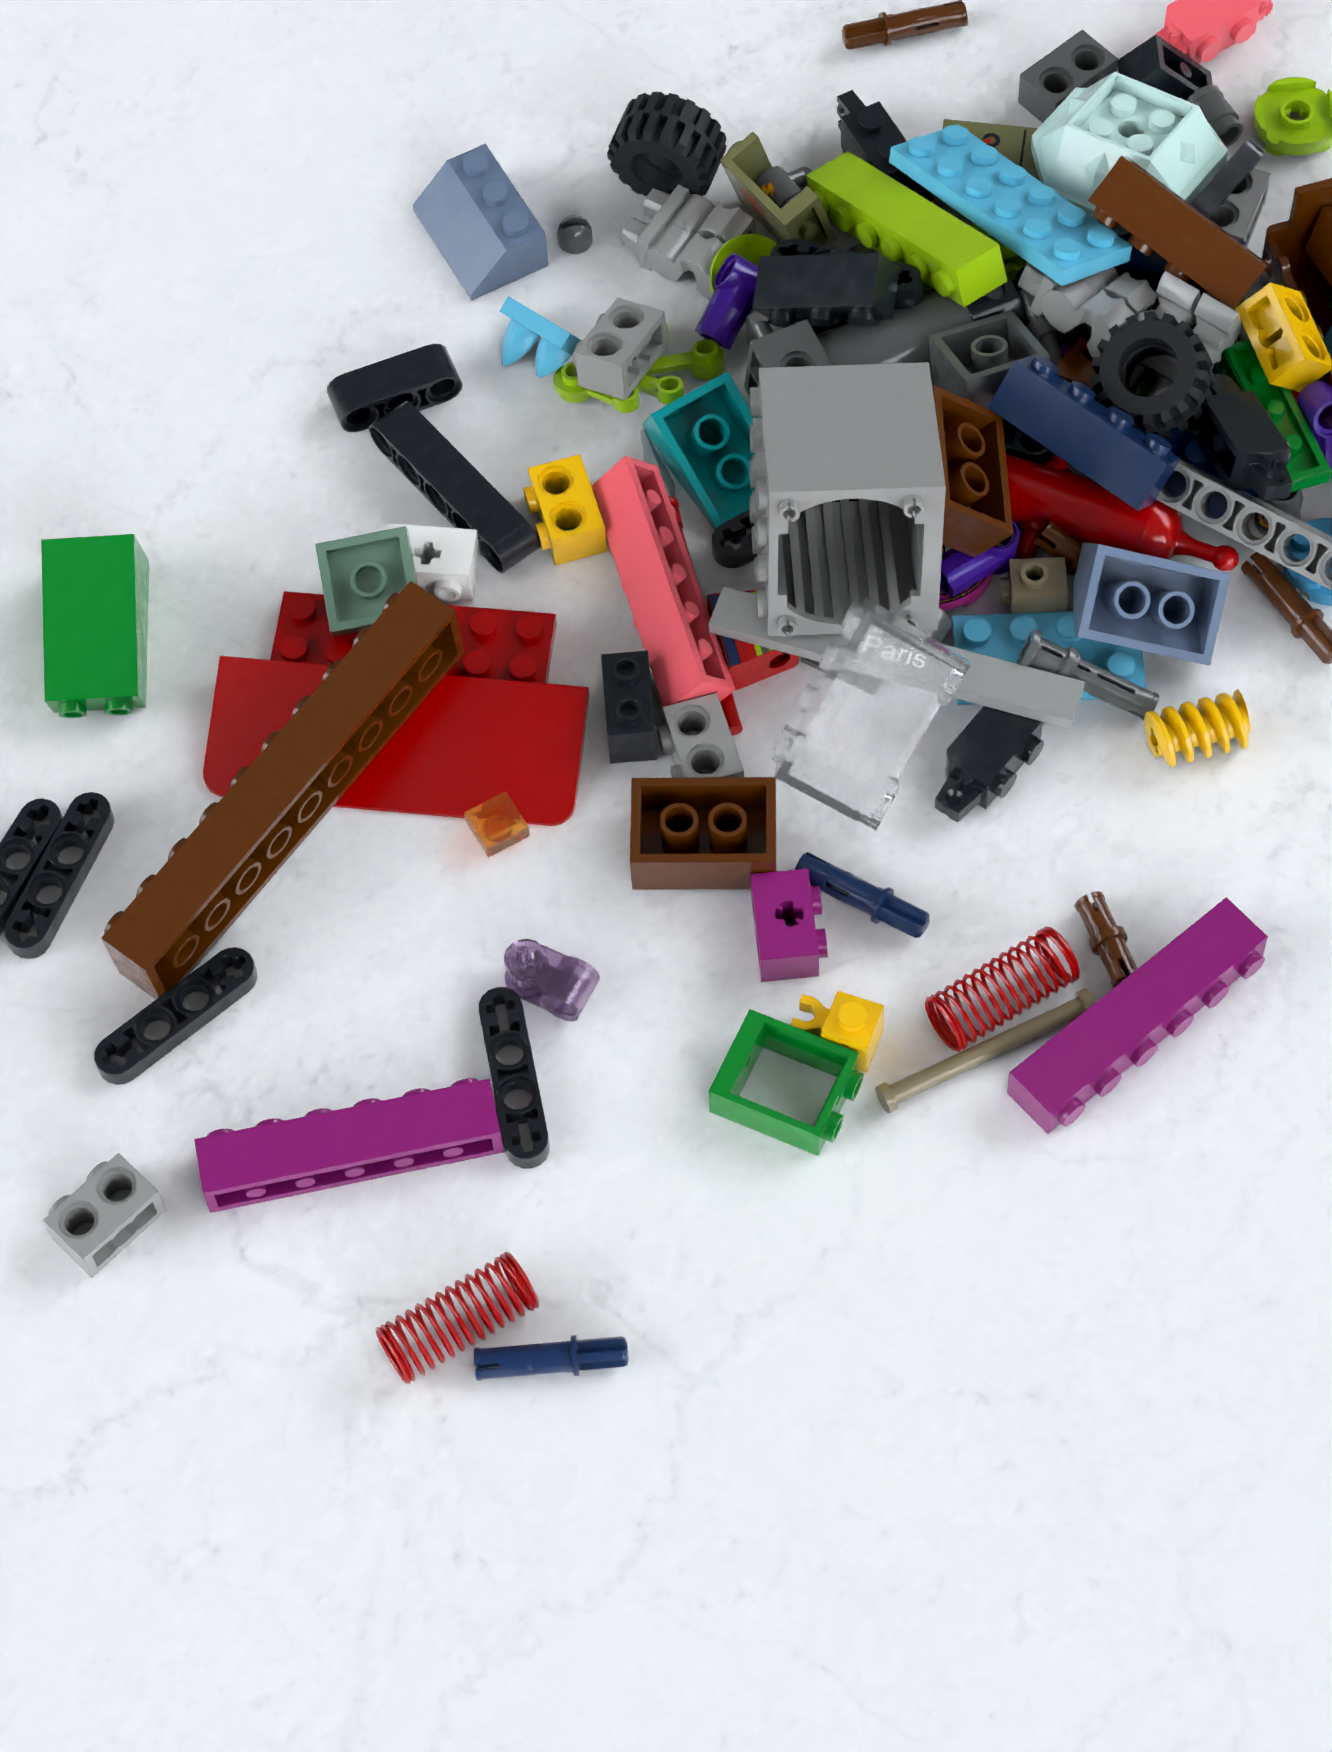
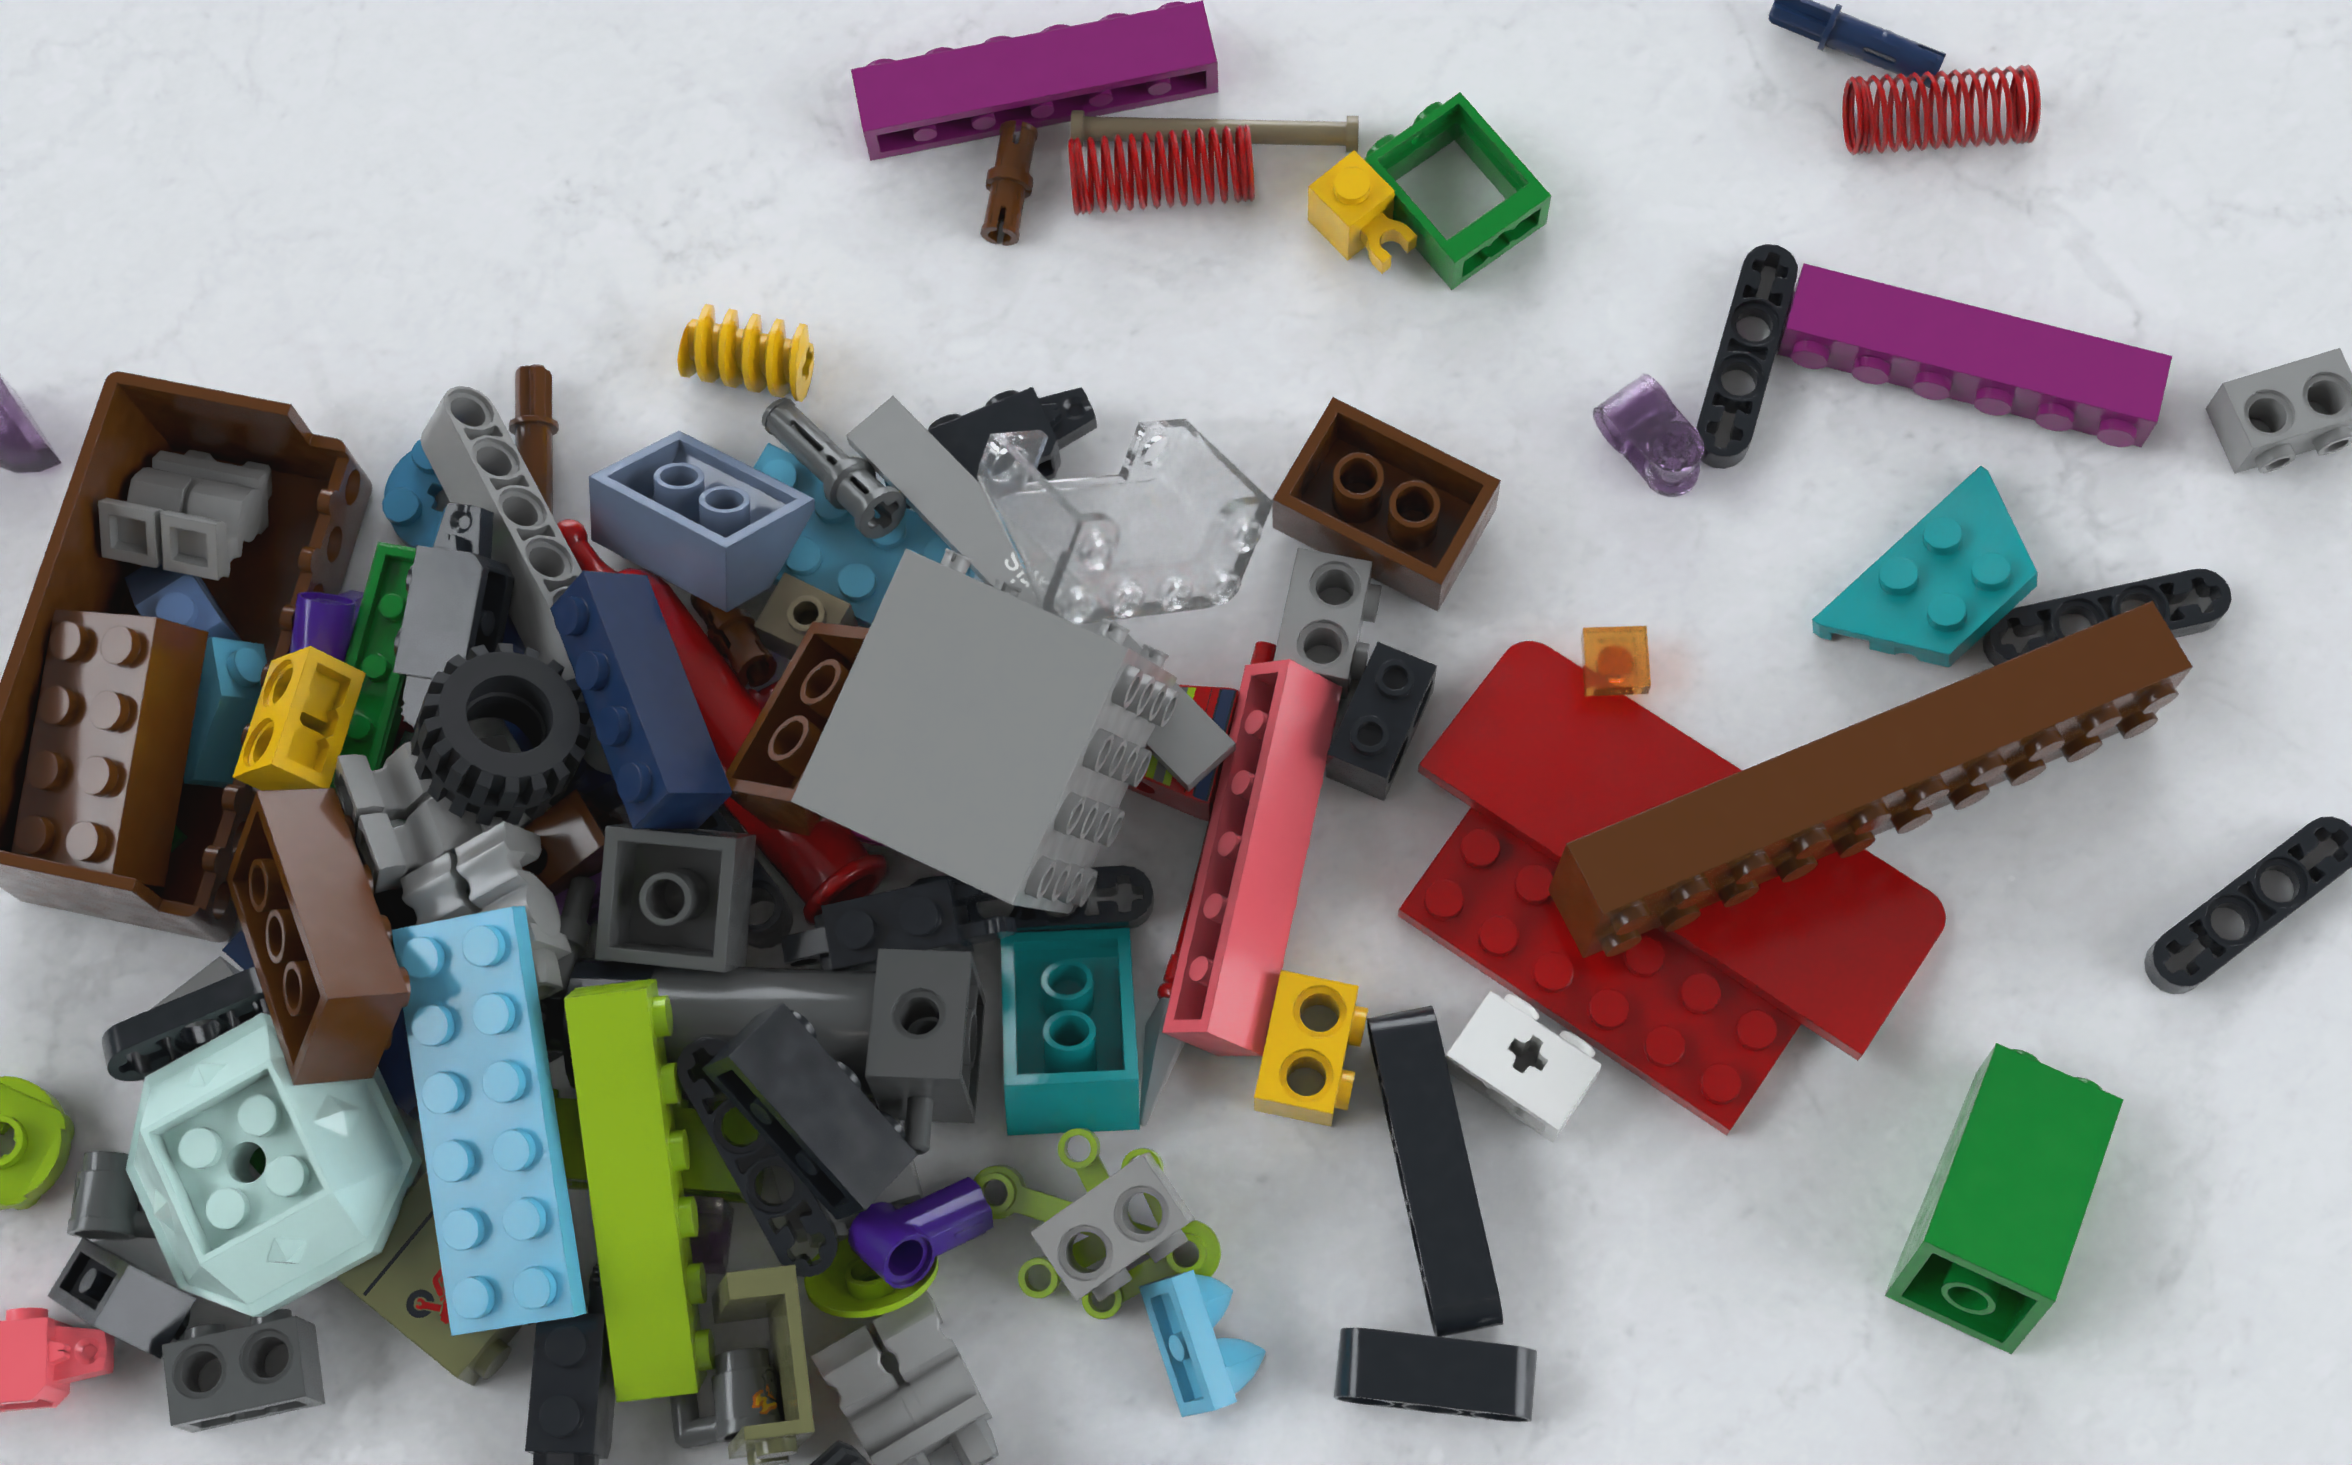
camera: 150 degrees left, 10 degrees up
black beam [4,792,115,959] -> none
sand green plate [315,526,418,637] -> none
magenta brick [750,868,828,982] -> none
dark blue axle [795,852,930,938] -> none
none -> teal wing [1812,466,2038,668]

